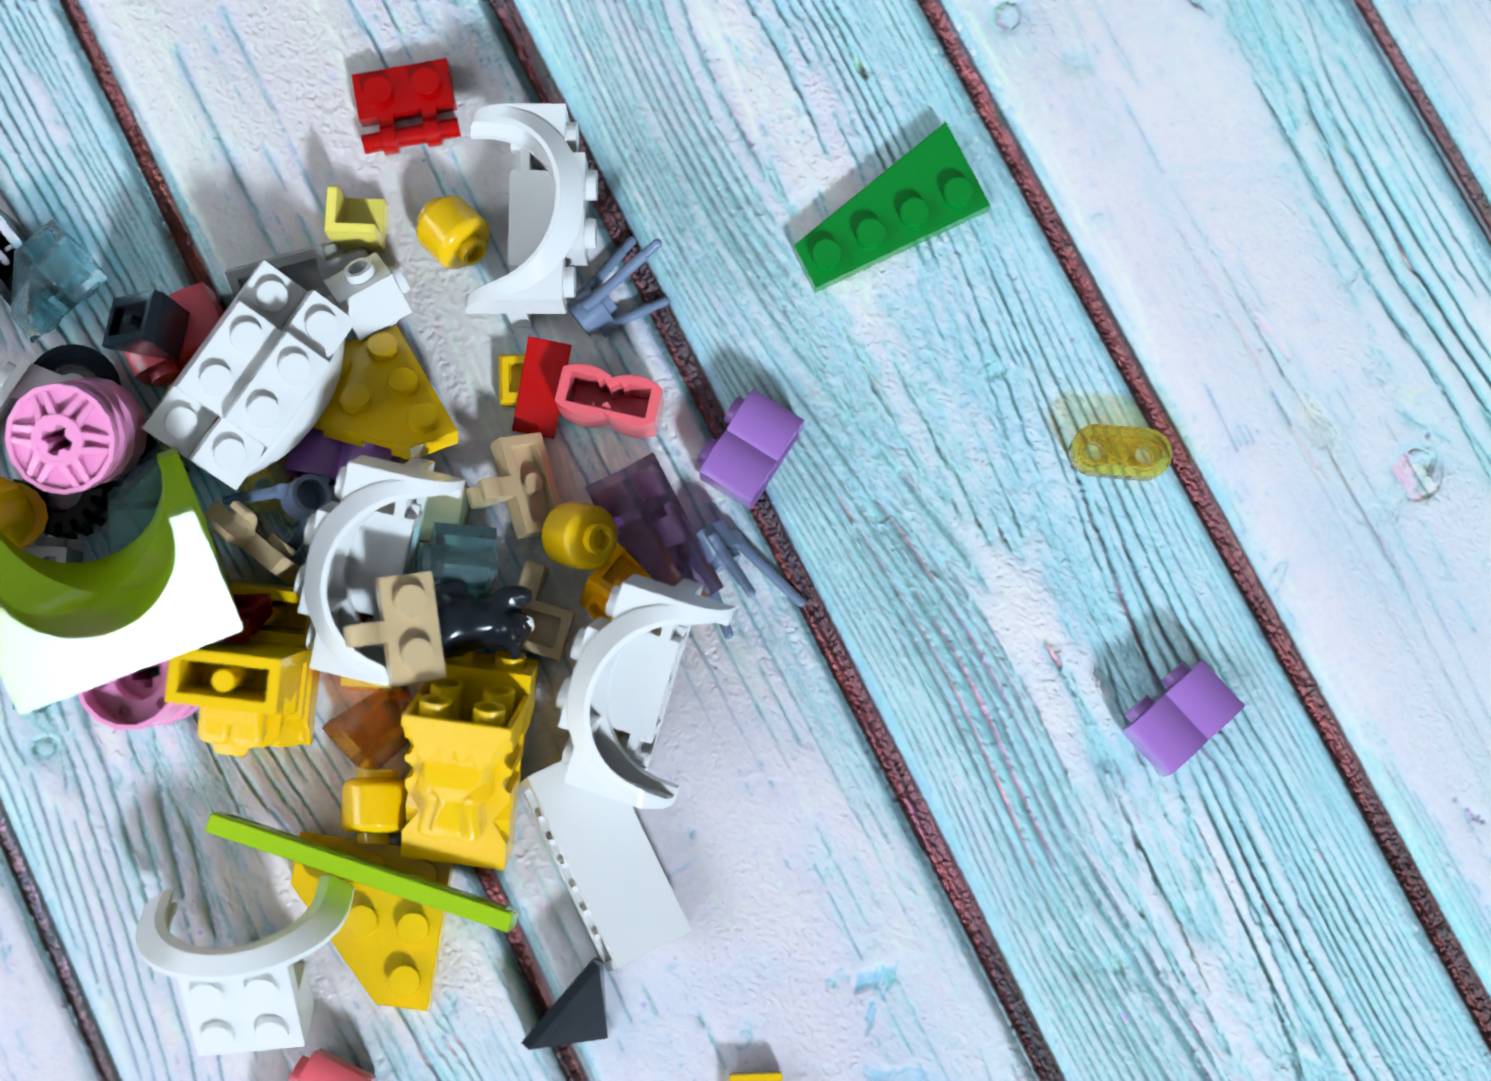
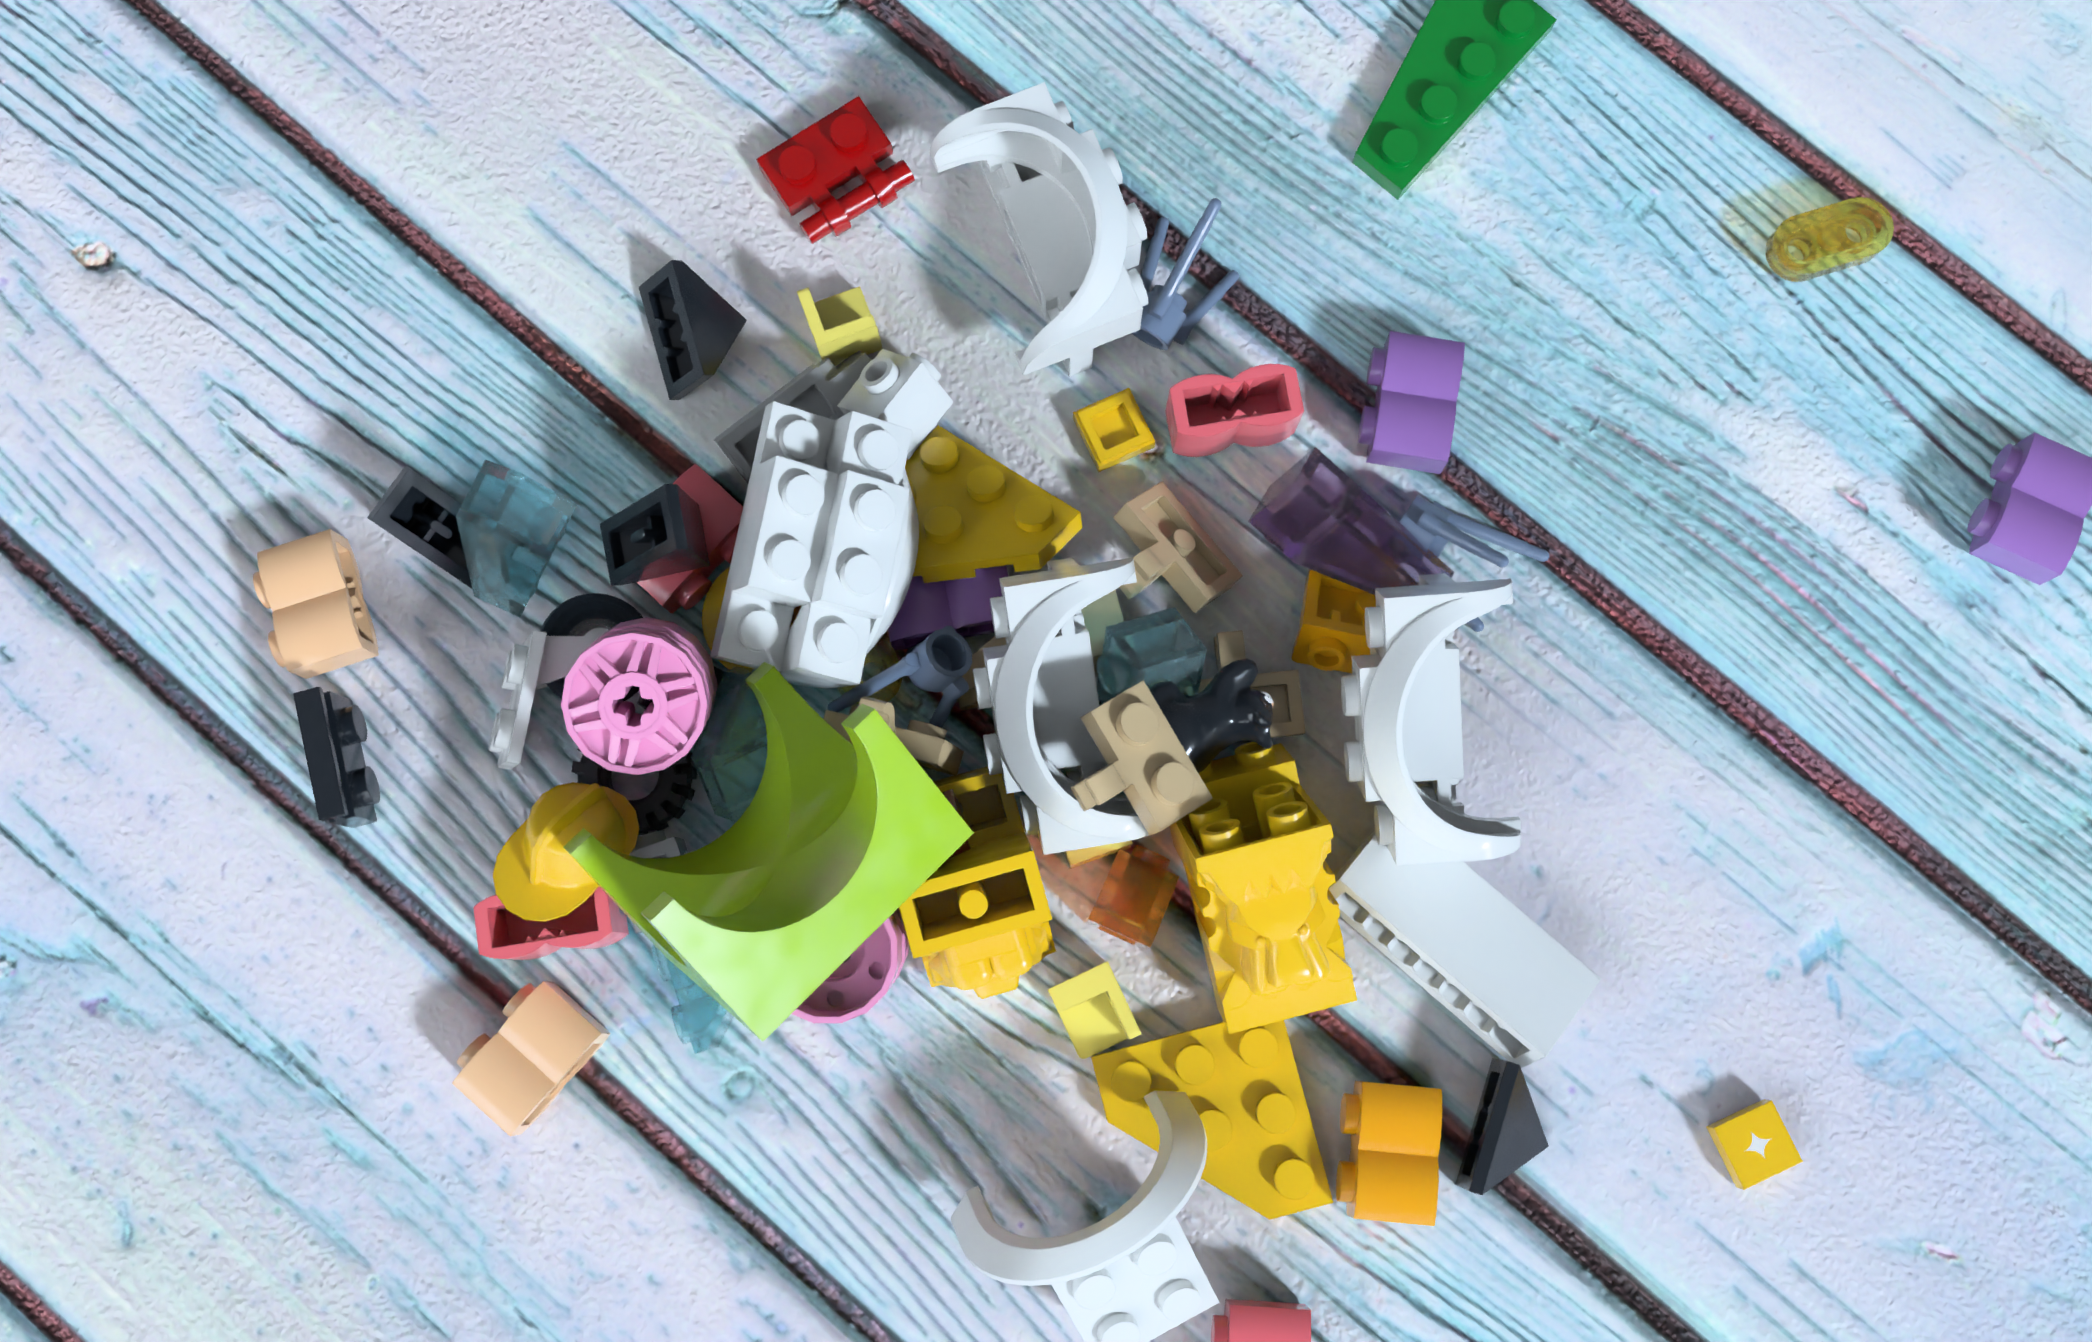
camera: 20 degrees left, 0 degrees up
lime tile [204,812,520,932] -> none
yellow head [340,770,408,844] -> none
yellow head [416,195,490,270] -> none
red sticker [512,336,572,439] -> none
yellow head [541,501,618,570] -> none
none -> black slope [639,260,747,400]
none -> light yellow panel [1048,961,1141,1059]
none -> light orange brick [1336,1081,1442,1226]

